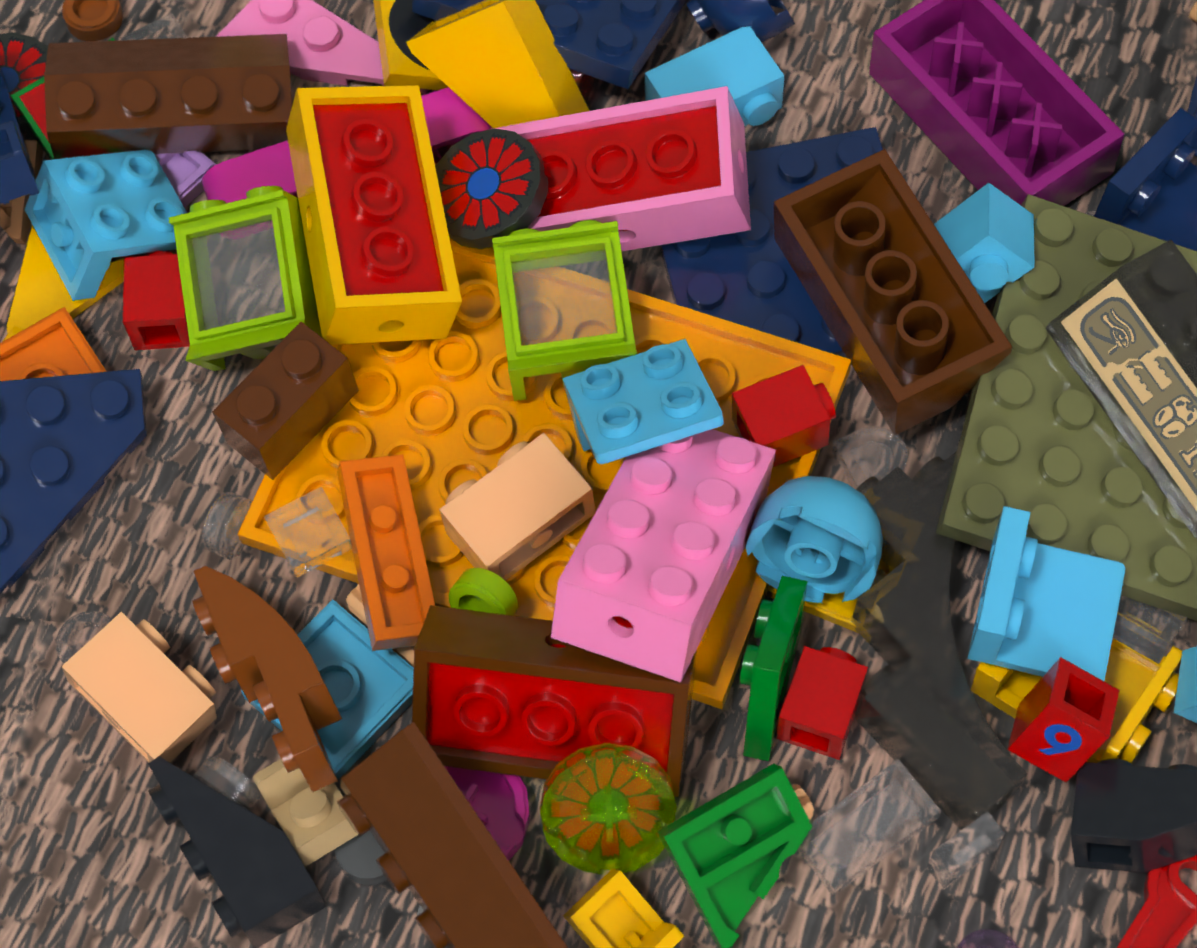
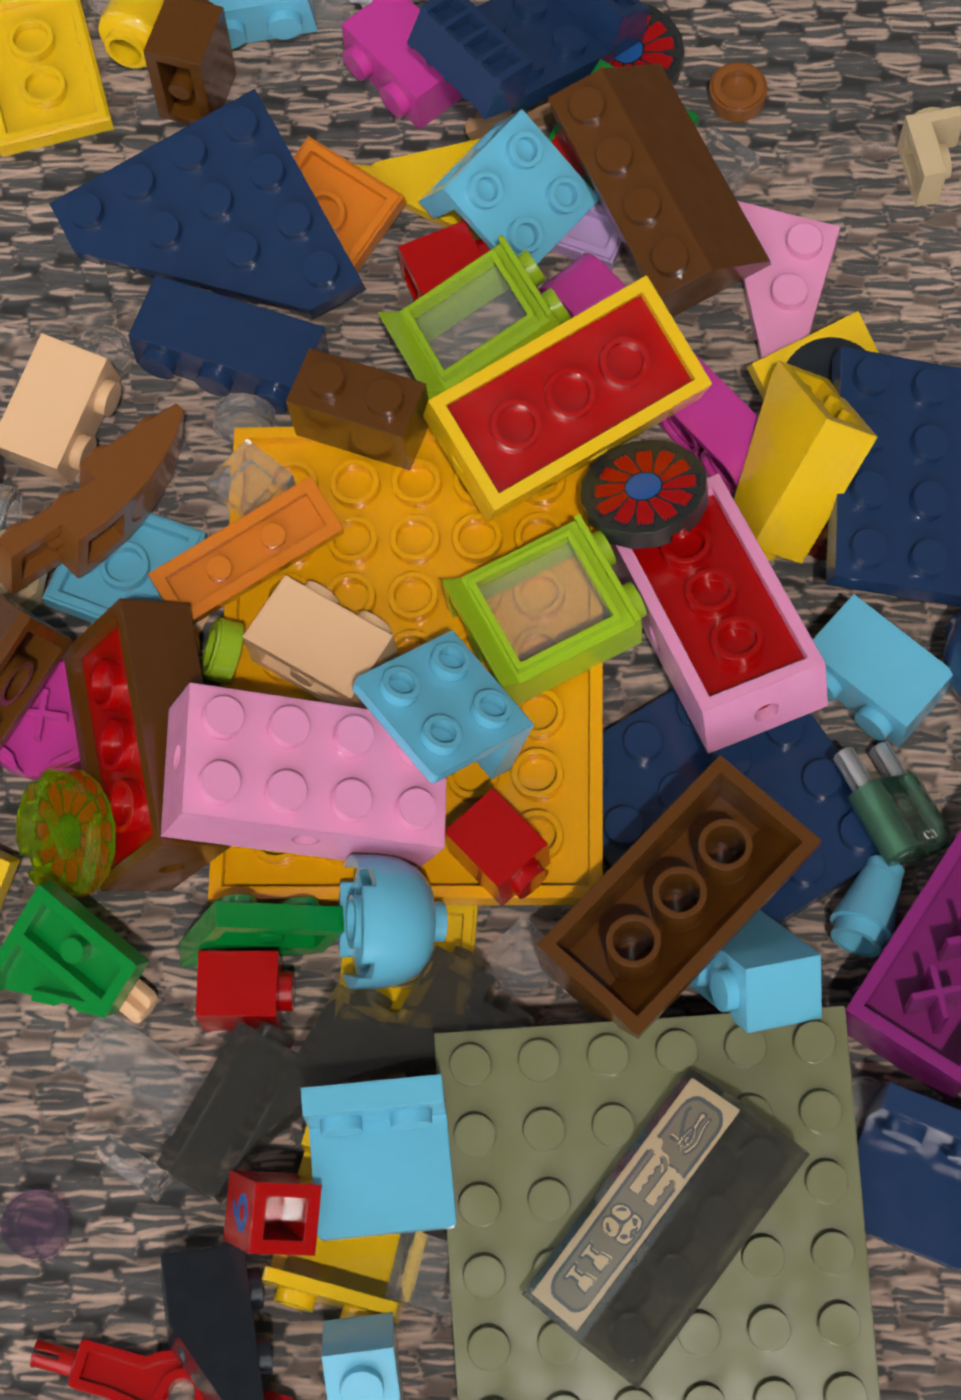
camera: 70 degrees right, 5 degrees up
none -> dark blue brick [128,275,329,414]
none -> medium azure cone [830,855,905,957]
none -> clear green piece [833,741,956,867]

